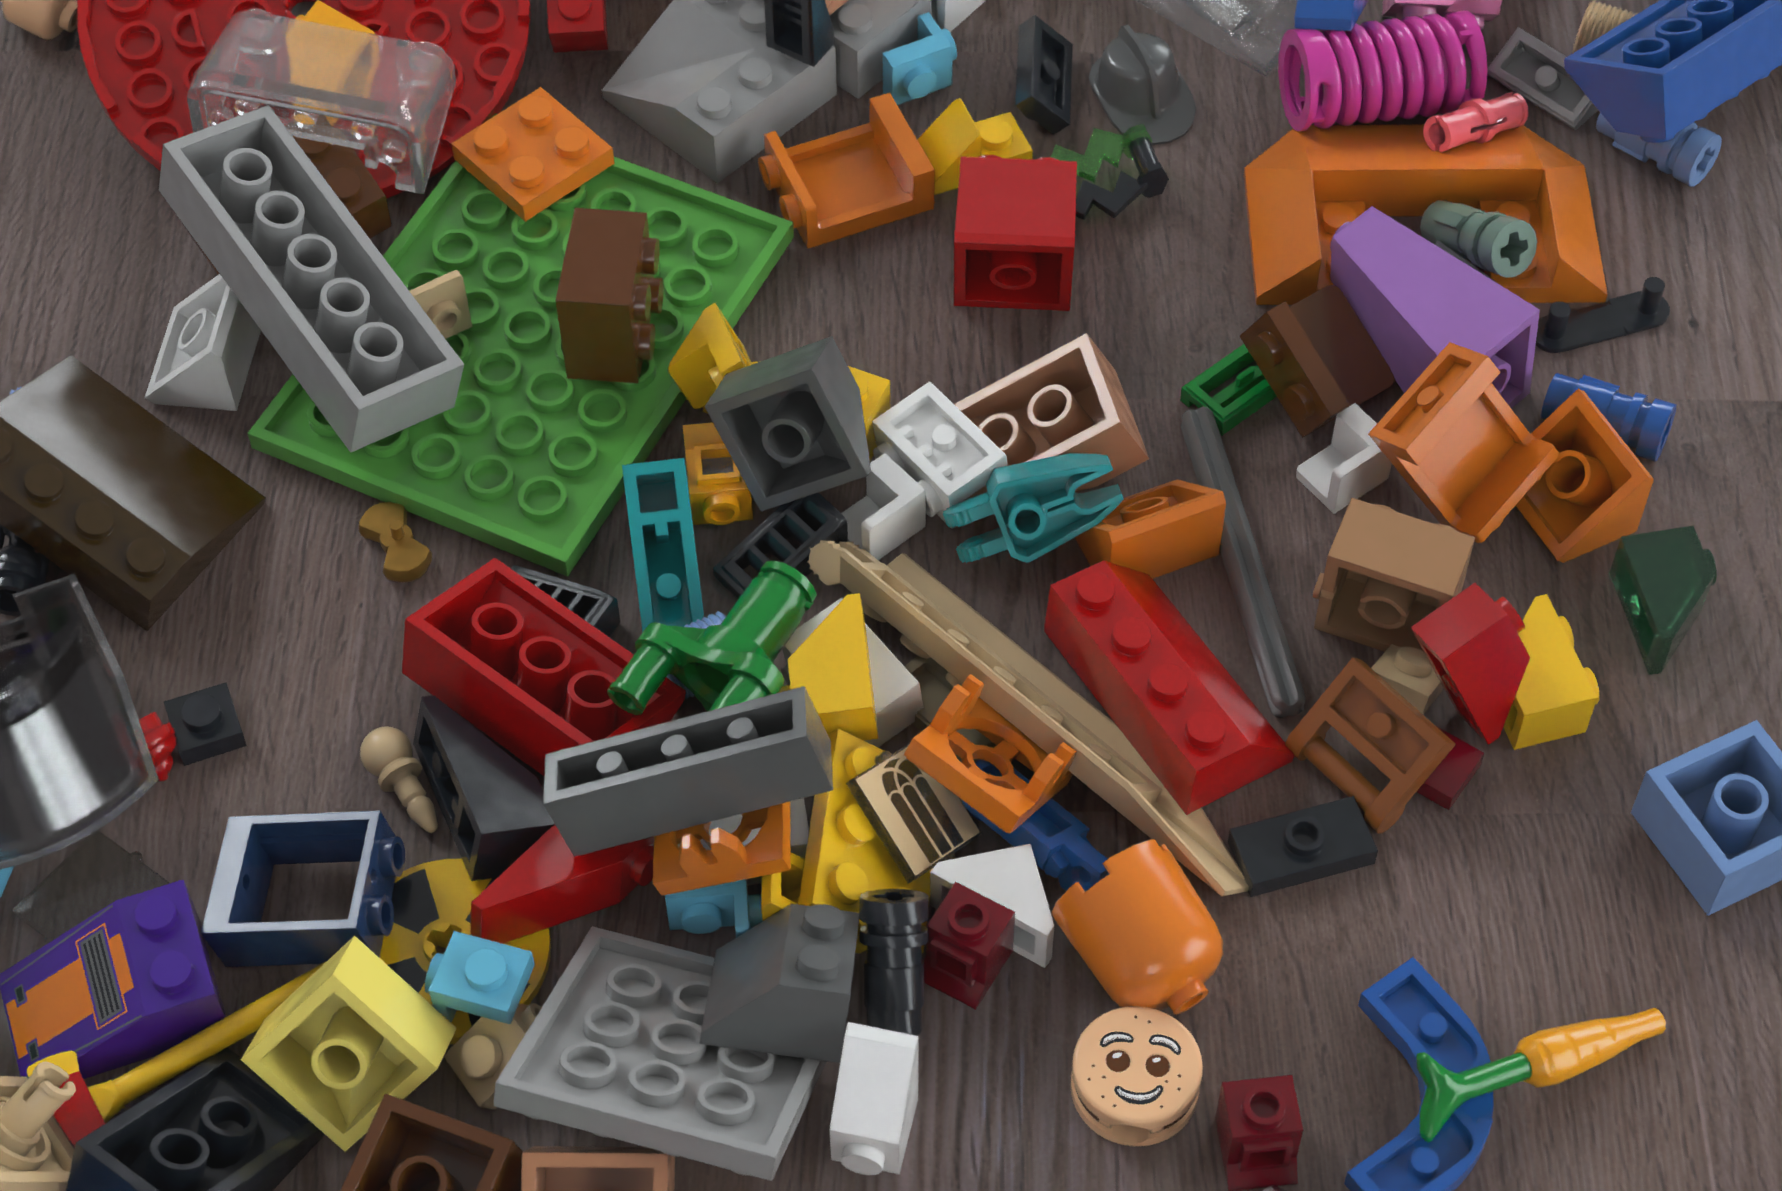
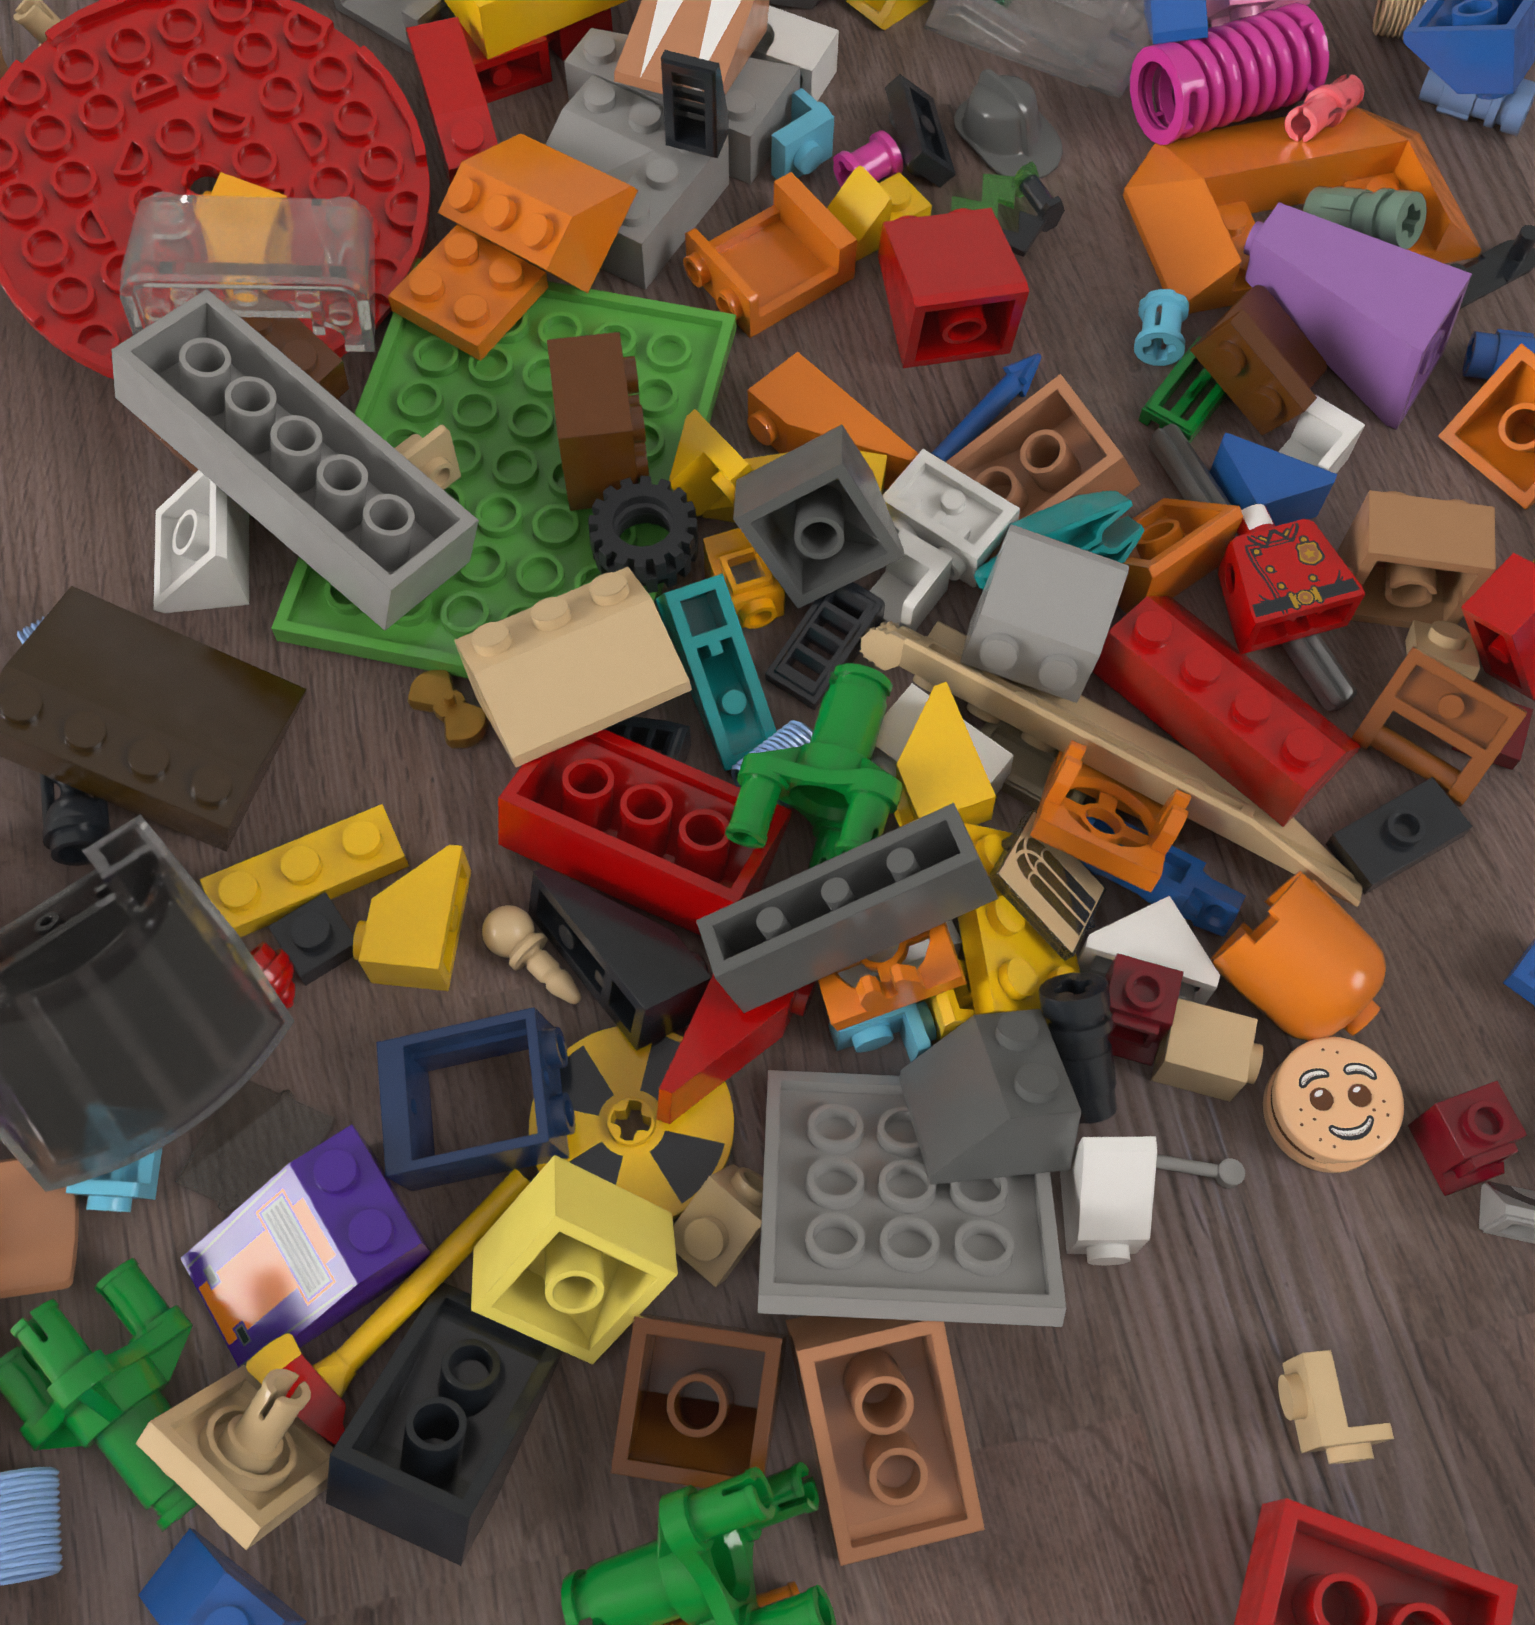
camera: 15 degrees left, 10 degrees up
medium azure bracket [425,931,535,1024] -> none
orange panel [1368,342,1559,543] -> none
light grey slope [1487,27,1598,130] -> none
none -> yellow plate [200,804,409,943]
none -> yellow slope [353,845,471,991]
none -> orange slope [438,133,638,293]
none -> tan slope [454,567,692,767]
none -> black tyre [588,476,699,593]
none -> orange slope [747,352,919,489]
none -> dark pink bush [833,130,903,187]
none -> blue piece [931,353,1041,462]
none -> light grey slope [960,524,1129,703]
none -> medium azure bush [1134,289,1189,366]
none -> tan brick [1151,998,1263,1102]
none -> light grey hinge [1156,1154,1245,1189]
none -> blue slope [1210,432,1337,526]
none -> red torso [1218,504,1366,655]

